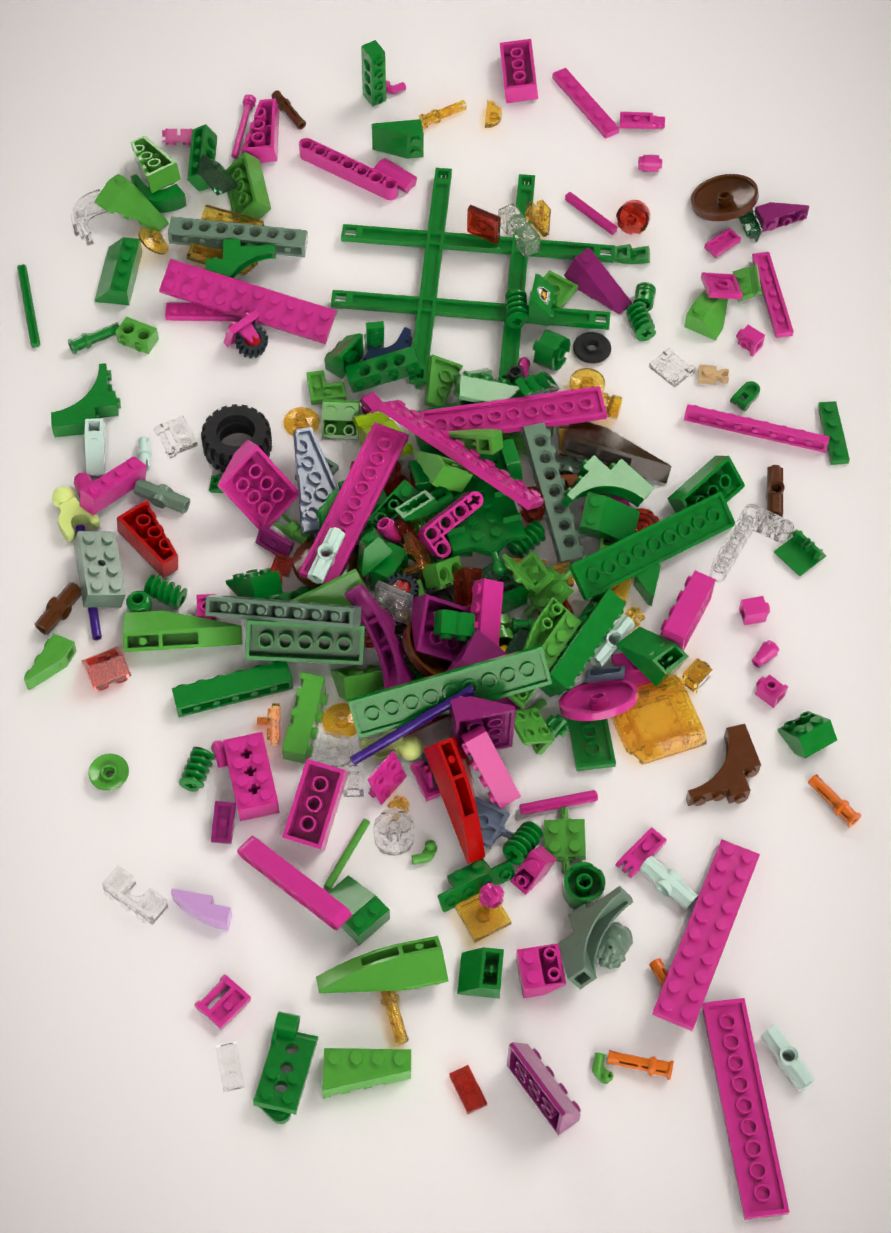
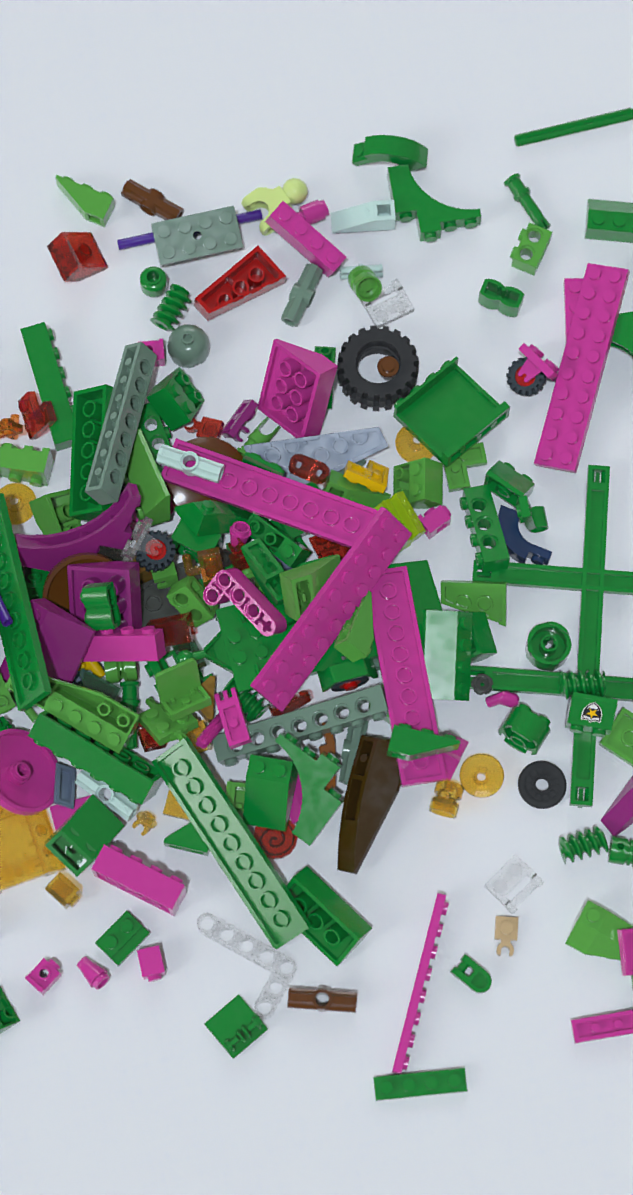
camera: 90 degrees right, 15 degrees up
bright green wedge [123,611,243,652] -> none
green slope [515,371,560,396] -> none
dark pink brick [736,325,765,357] -> none
none -> clear red plate [18,391,57,440]
none -> green plate [95,910,150,967]
none -> sand green cylinder [167,324,210,368]
none -> dark pink axle [196,713,223,749]
none -> dark pink hinge [214,687,252,749]
none -> clear red beam [288,454,329,484]
none -> bright green slope [322,469,391,508]
none -> yellow plate [343,460,389,494]
none -> bright green wheel [348,266,382,302]
none -> green arch [352,135,428,172]
none -> reddish brown plate [377,356,399,378]
none -> green slope [387,723,460,761]
none -> green panel [393,356,510,467]
none -> green brick [478,279,525,317]
none -> green brick [525,622,572,671]

